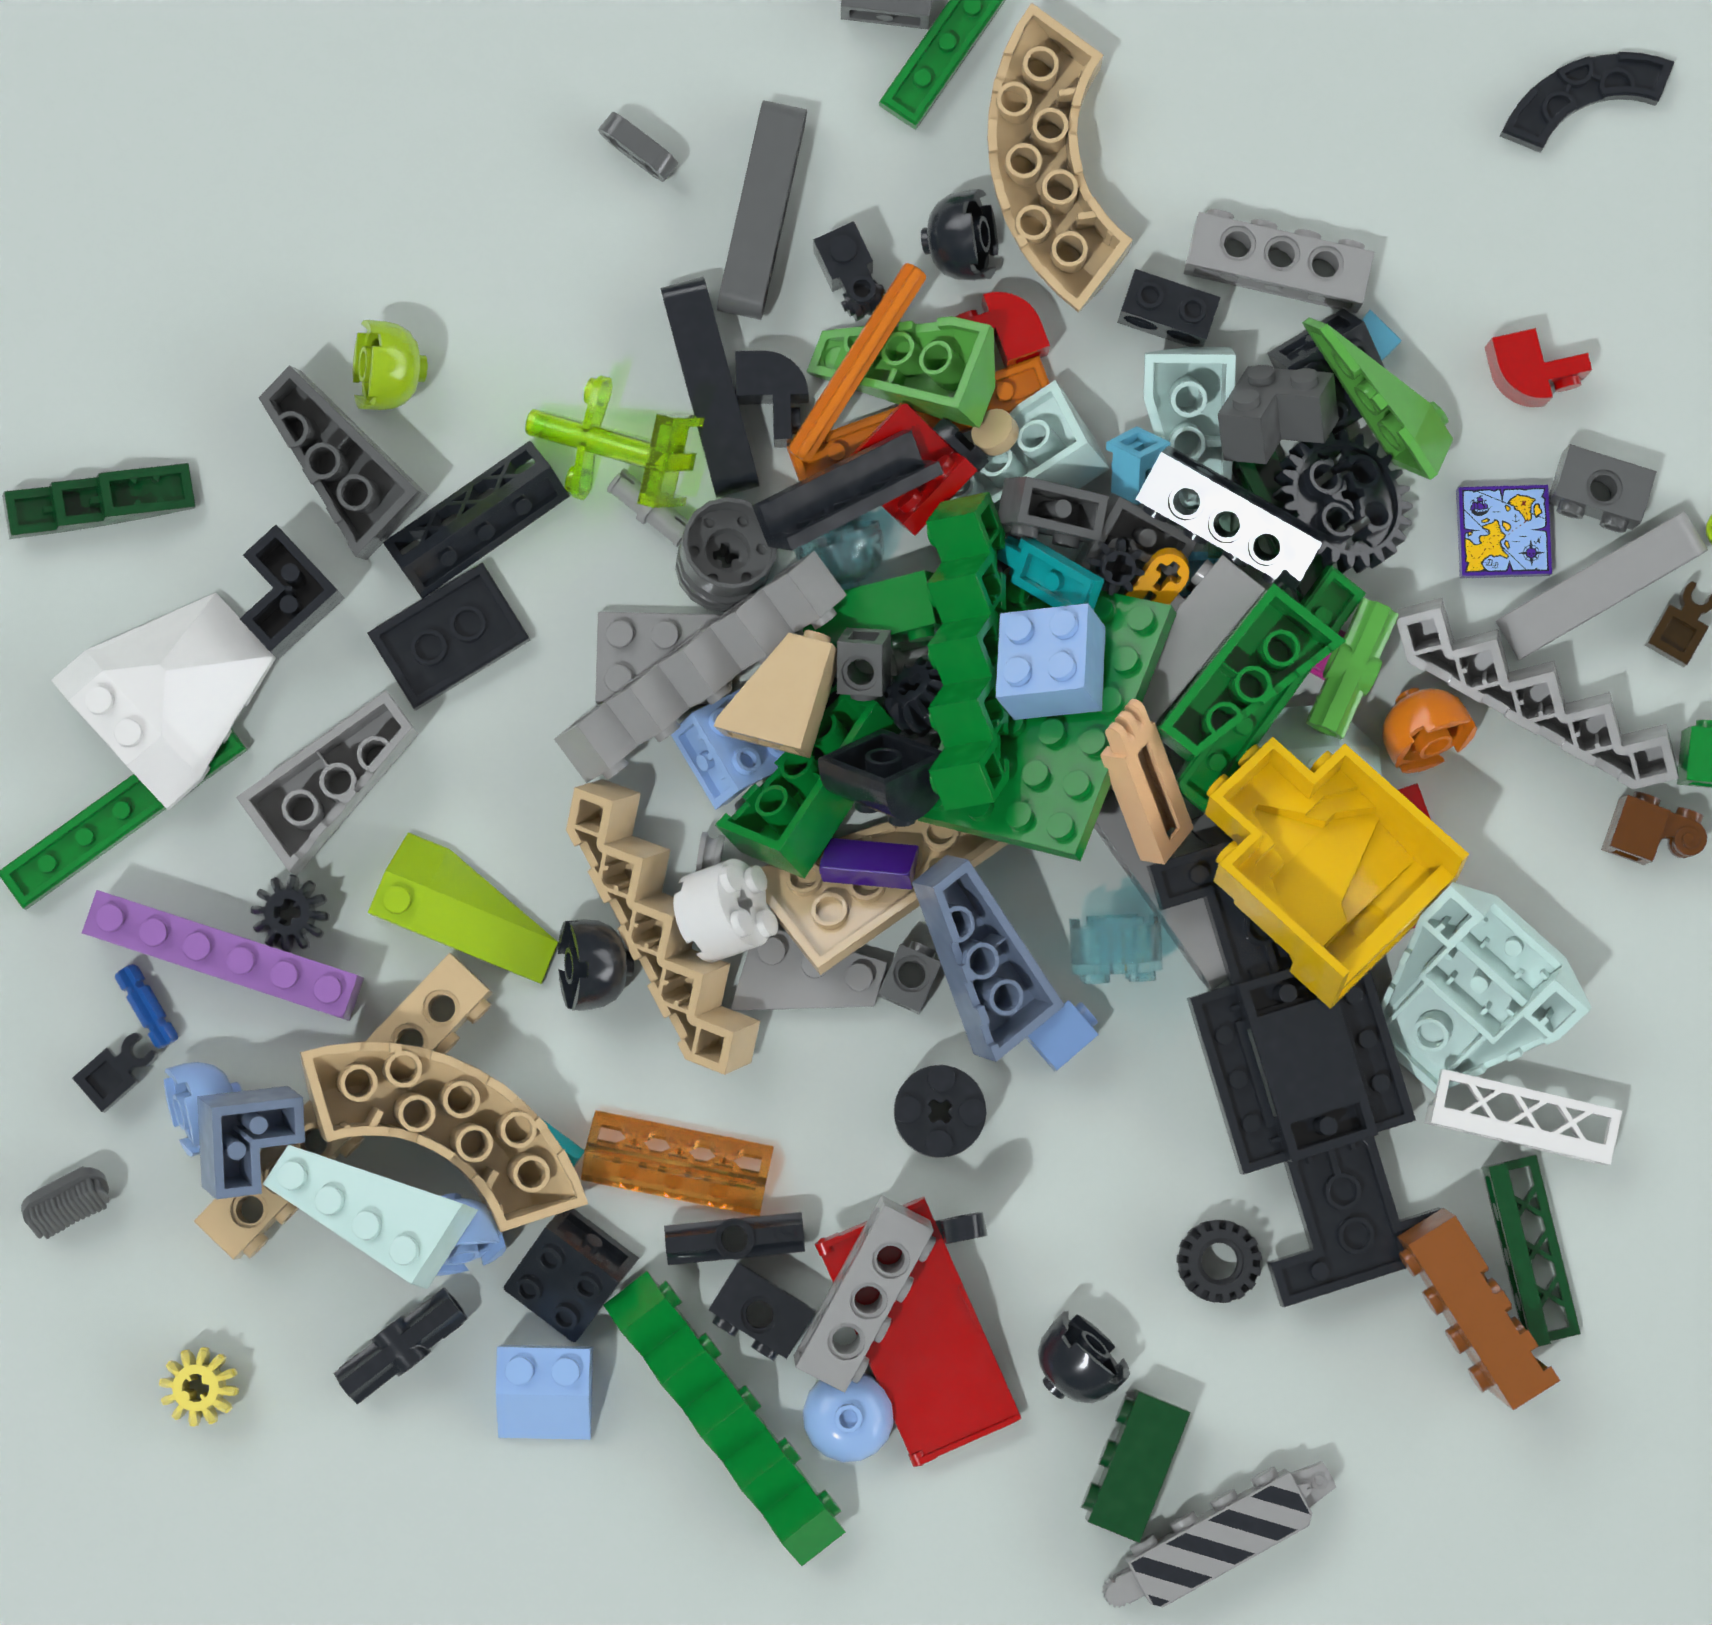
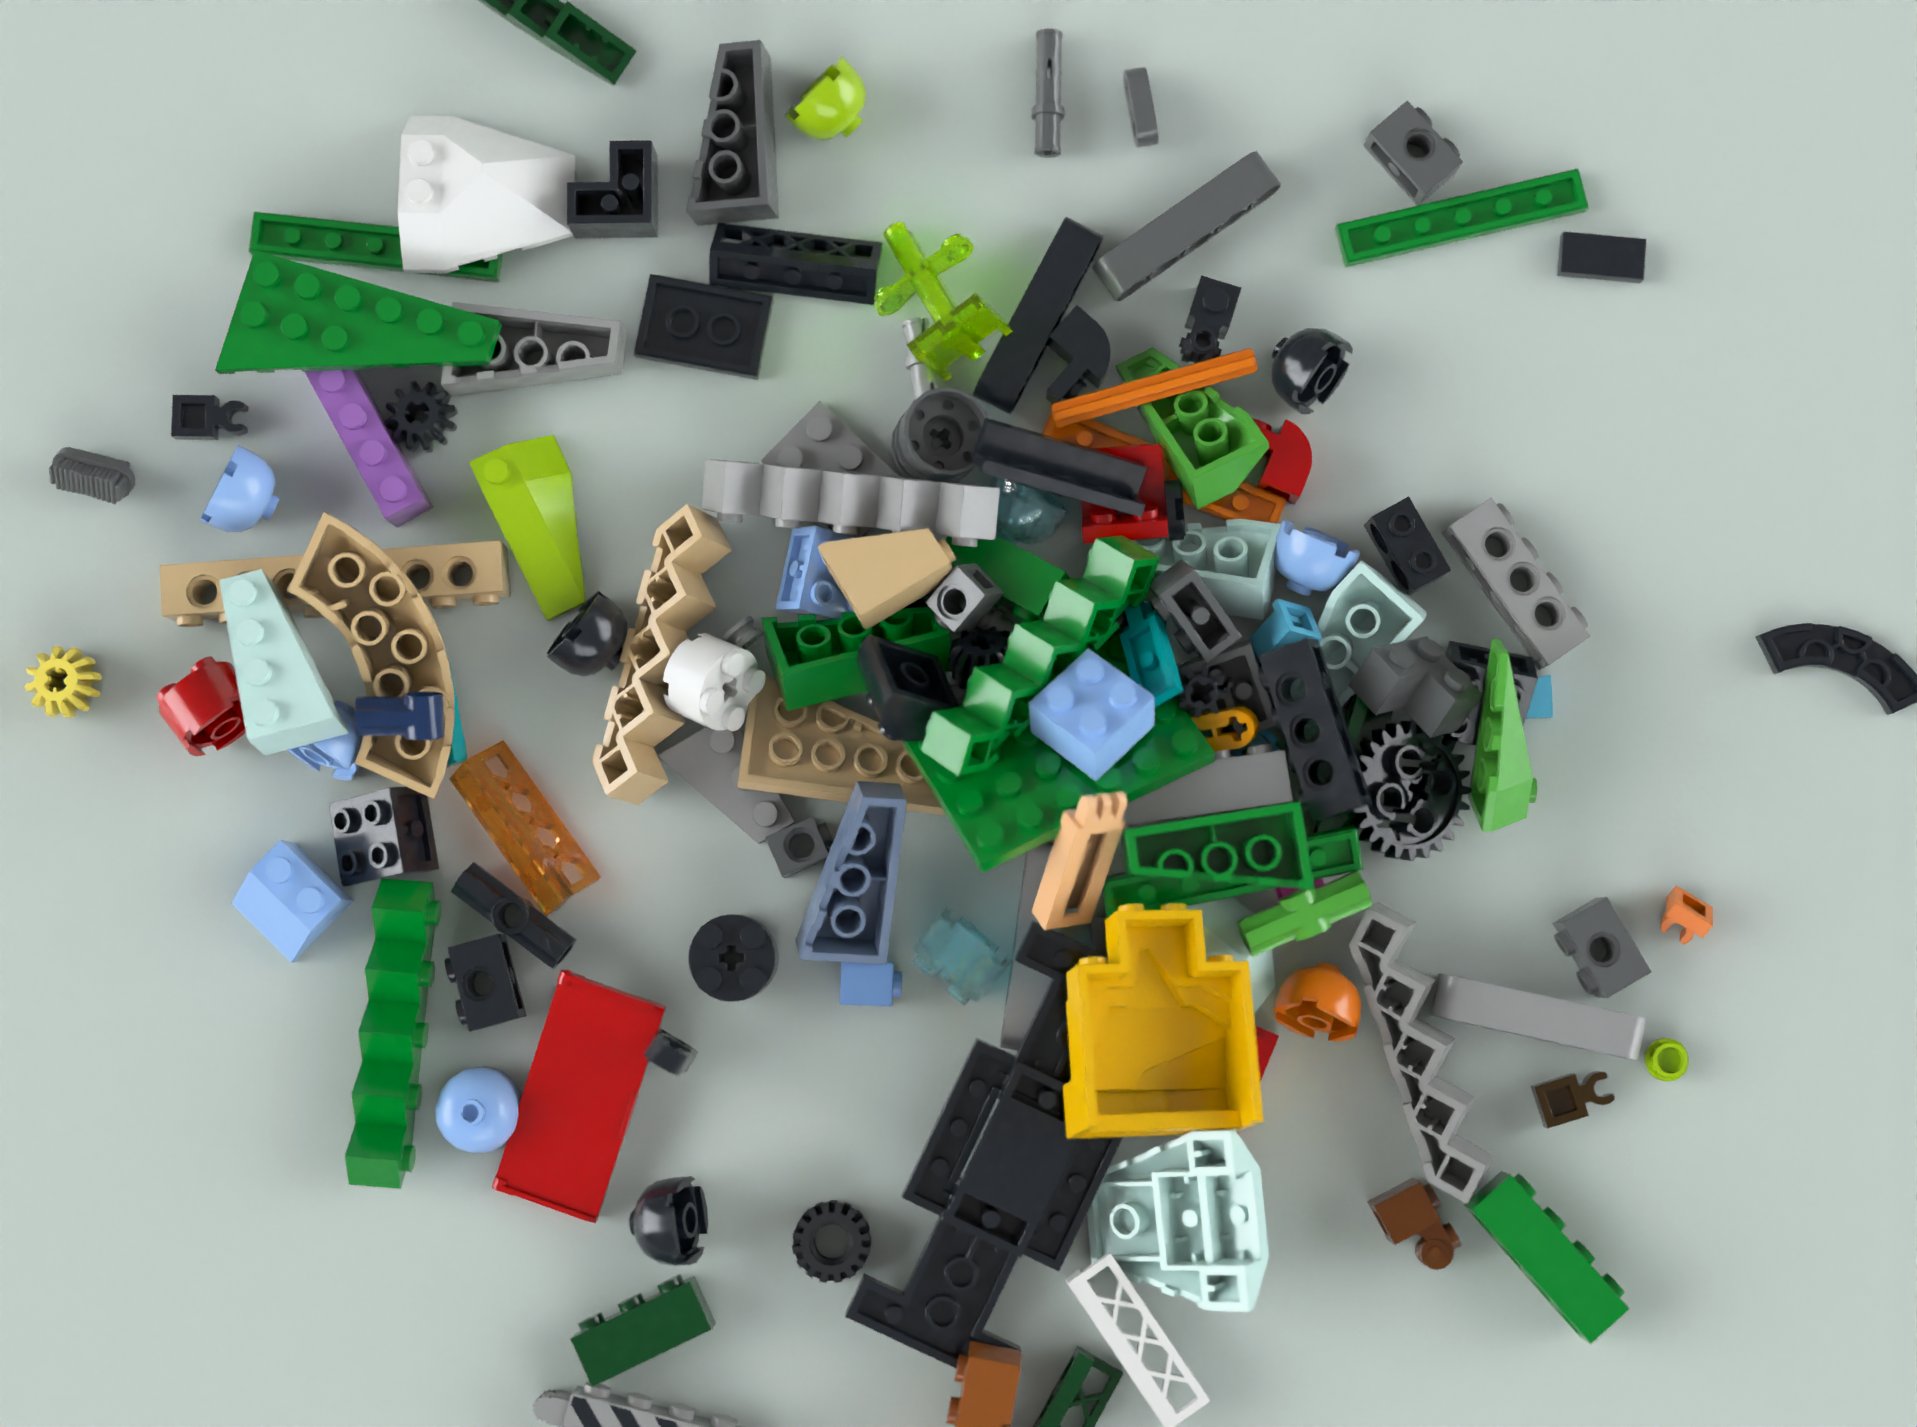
camera: 45 degrees right, 0 degrees up
blue axle [115,964,178,1049] -> none
sand blue brick [197,1086,305,1200] -> none
black piece [333,1288,469,1405] -> none
light grey brick [793,1195,936,1393] -> none
dark purple slope [819,838,919,890] -> none
tan tile [971,409,1019,456] -> none
tan brick [987,3,1132,313] -> none
tile [1456,485,1552,578] -> none
red brick [1484,328,1592,407] -> none
none -> red brick [156,656,246,756]
none -> green wing [215,250,502,374]
none -> dark blue piece [354,692,444,740]
none -> dark grey pin [1032,28,1065,158]
none -> light blue cylinder [1274,520,1360,596]
none -> orange tile [1660,885,1713,944]

